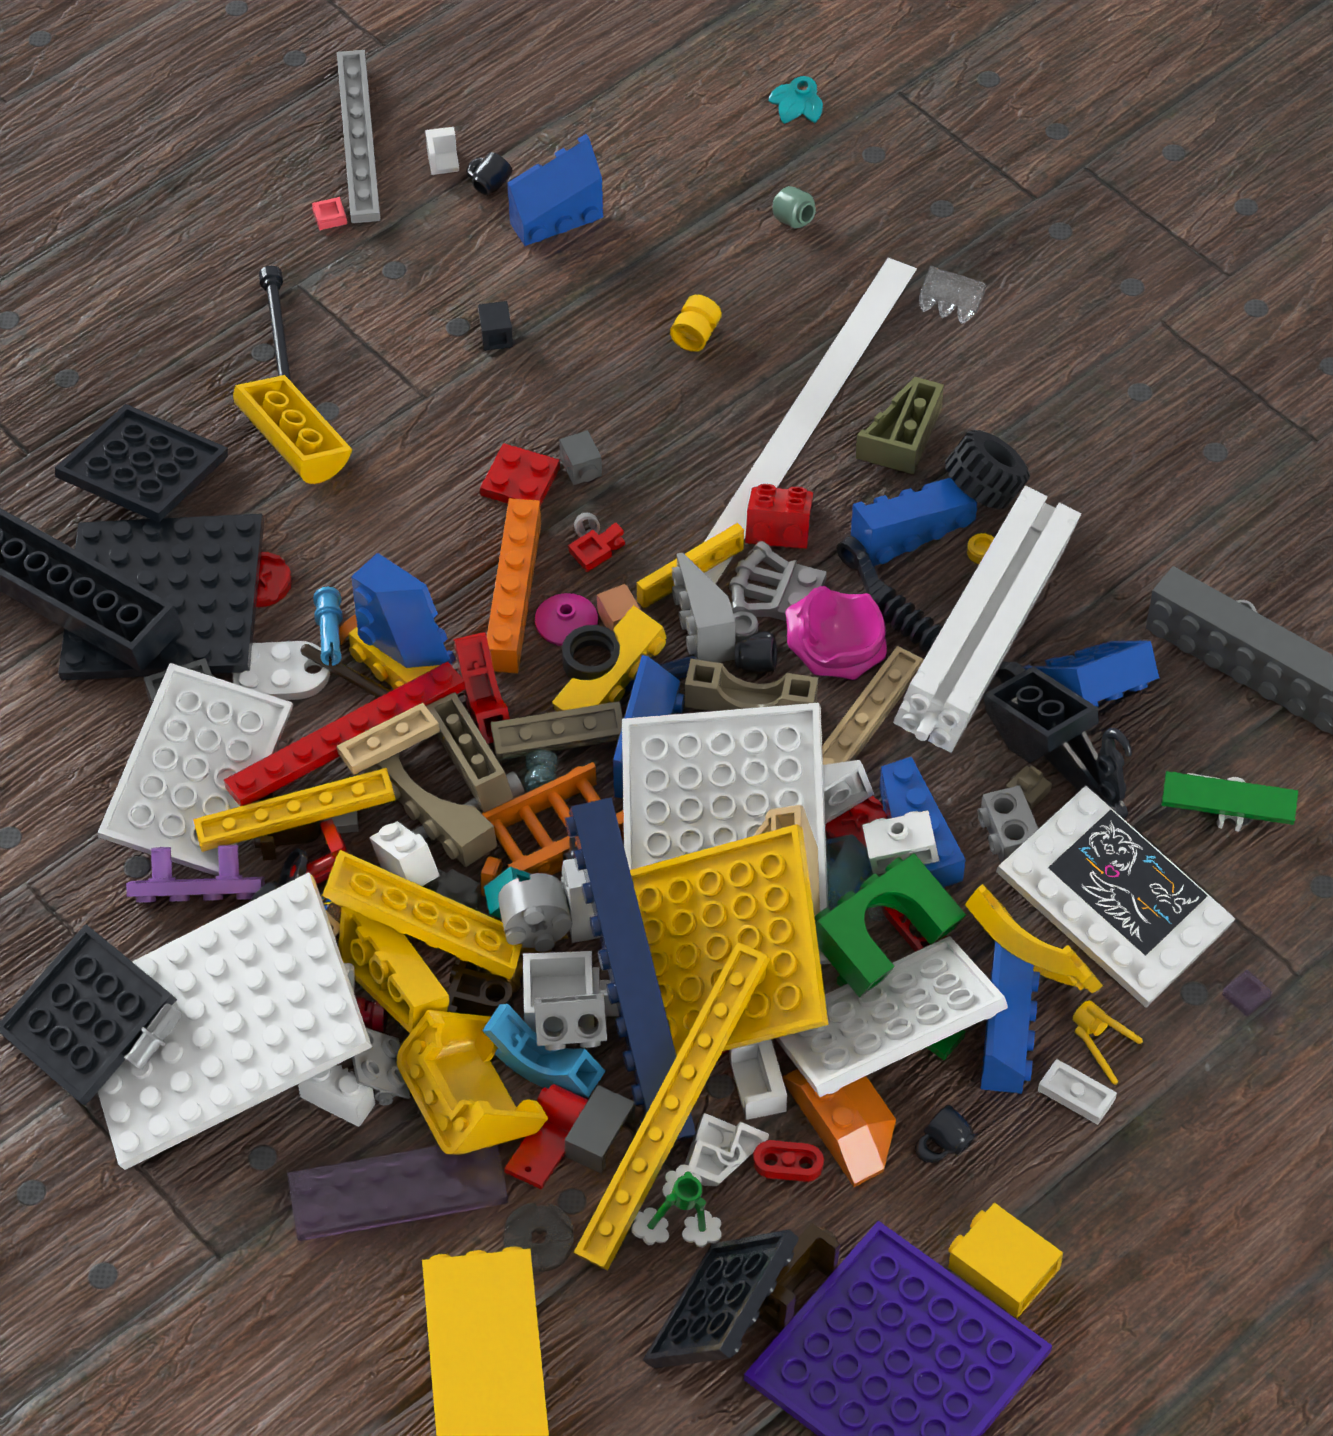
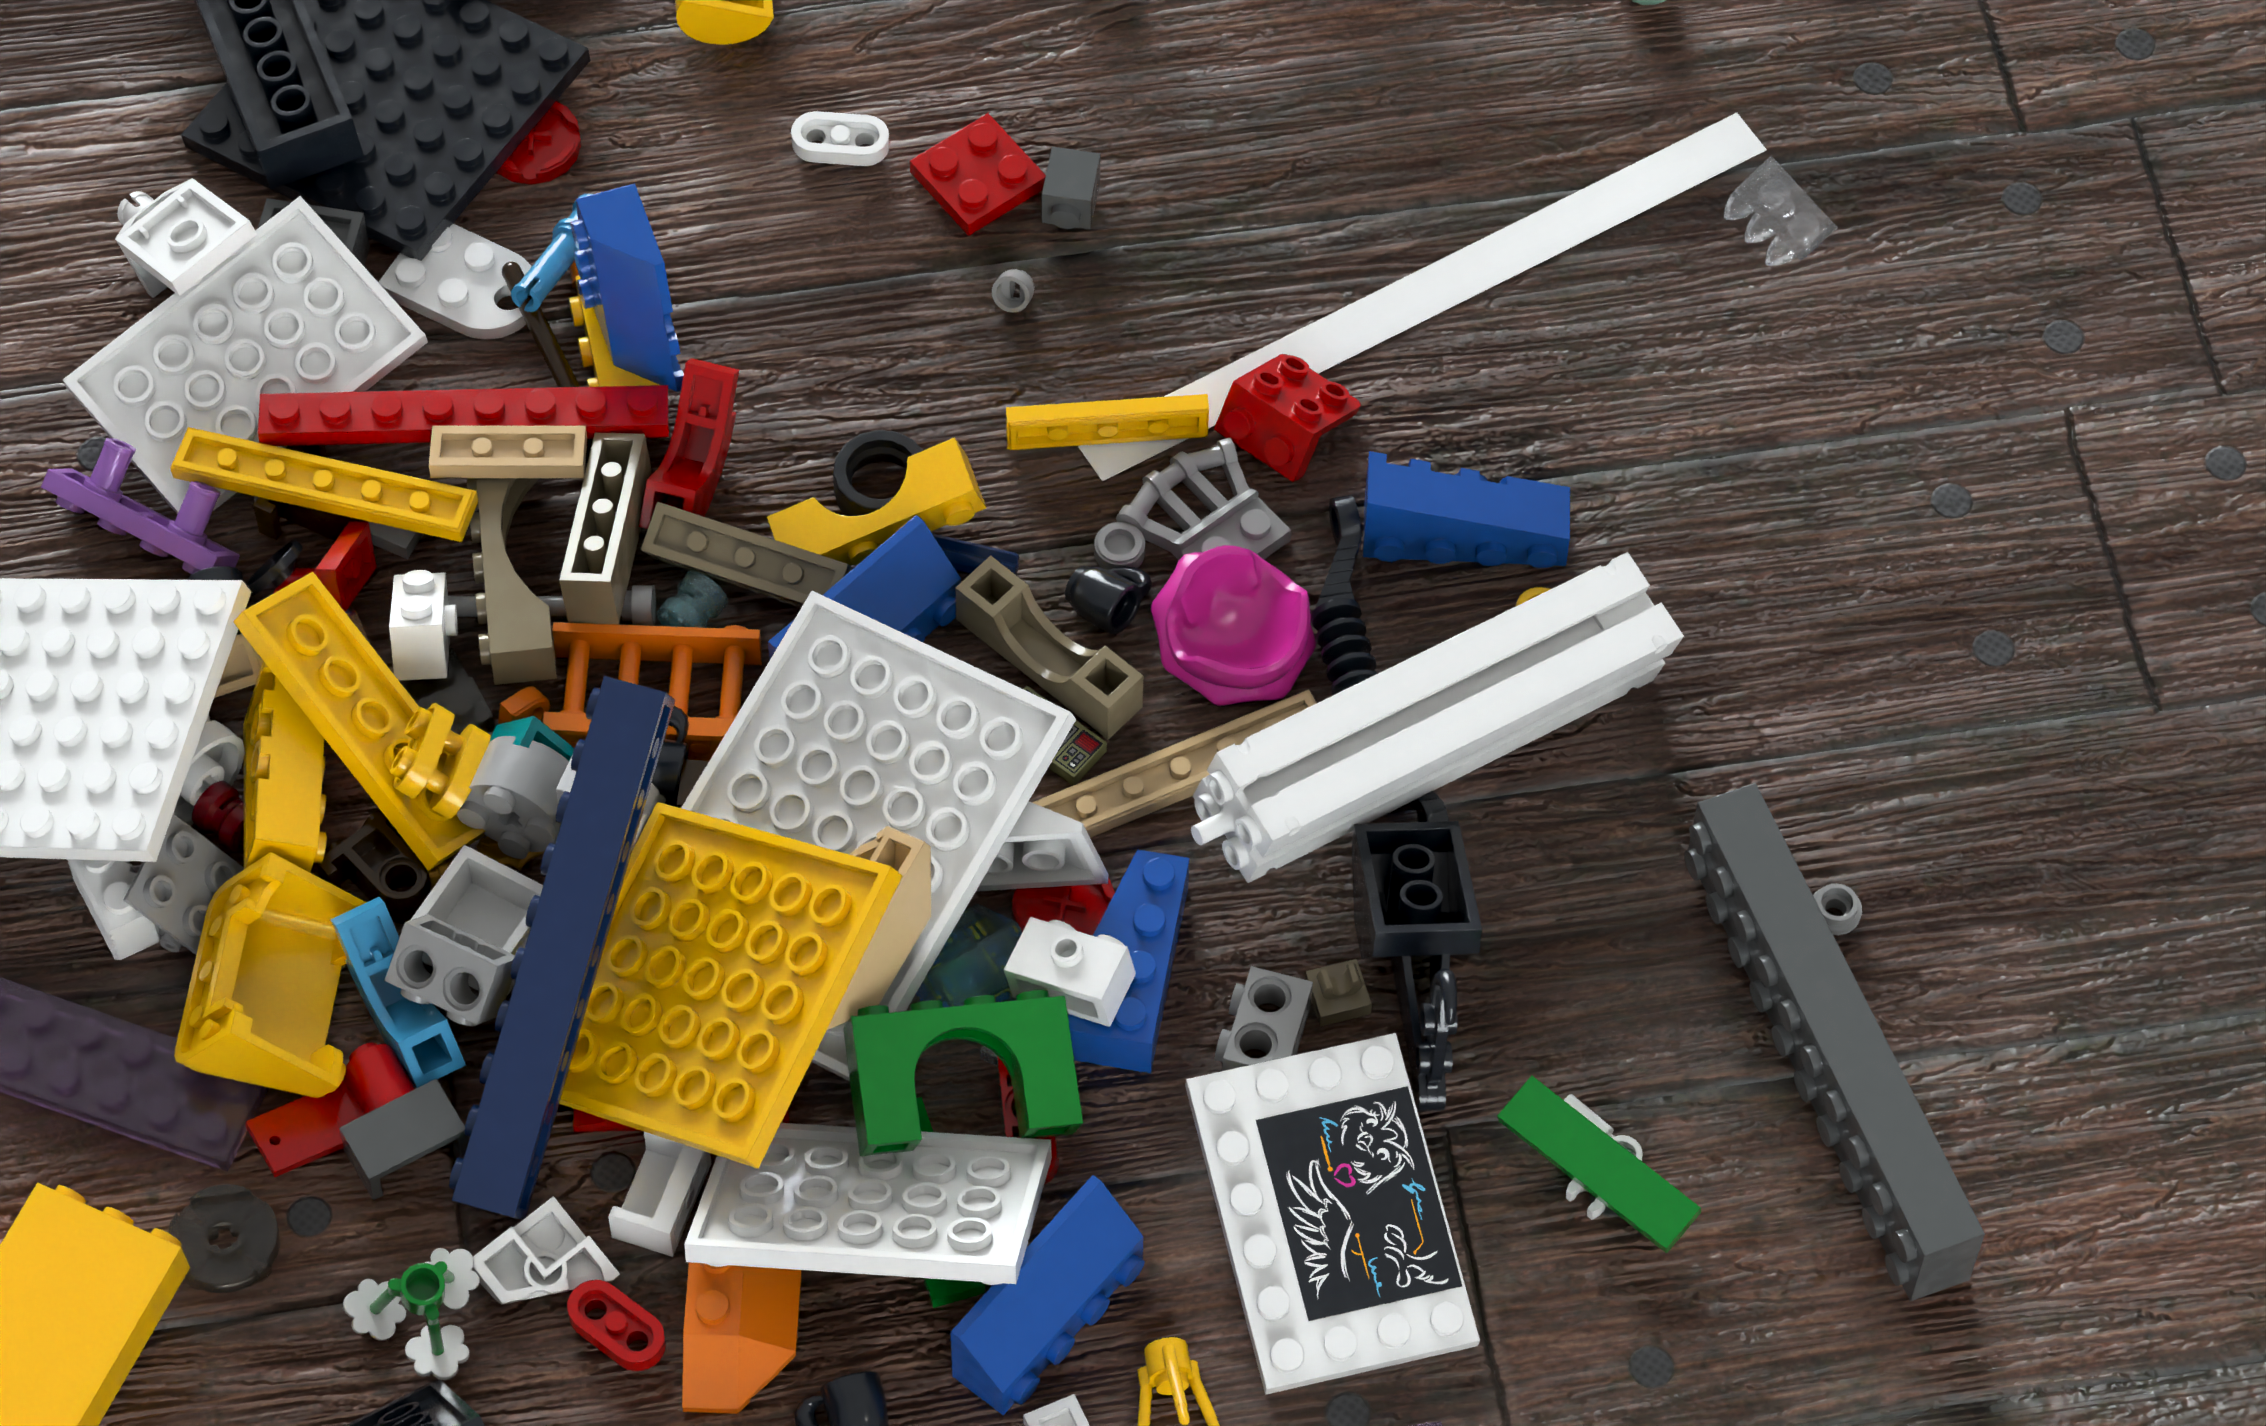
camera: 30 degrees right, 5 degrees up
orange brick [487,498,541,673] -> none
dark pink dish [535,593,598,646] -> none
red plate [568,523,625,572] -> none
yellow plate [574,942,770,1271] -> none
nougat panel [597,584,642,632] -> none
yellow wheel [670,295,721,352] -> none
light grey slope [672,553,736,663] -> none
olive wedge [856,377,944,474] -> none
black tyre [945,429,1030,509] -> none
yellow wedge [965,884,1103,994] -> none
blue wedge [1023,641,1159,707] -> none
none -> white plate [115,178,257,298]
none -> yellow brick [390,703,491,819]
none -> white plate [791,111,889,166]

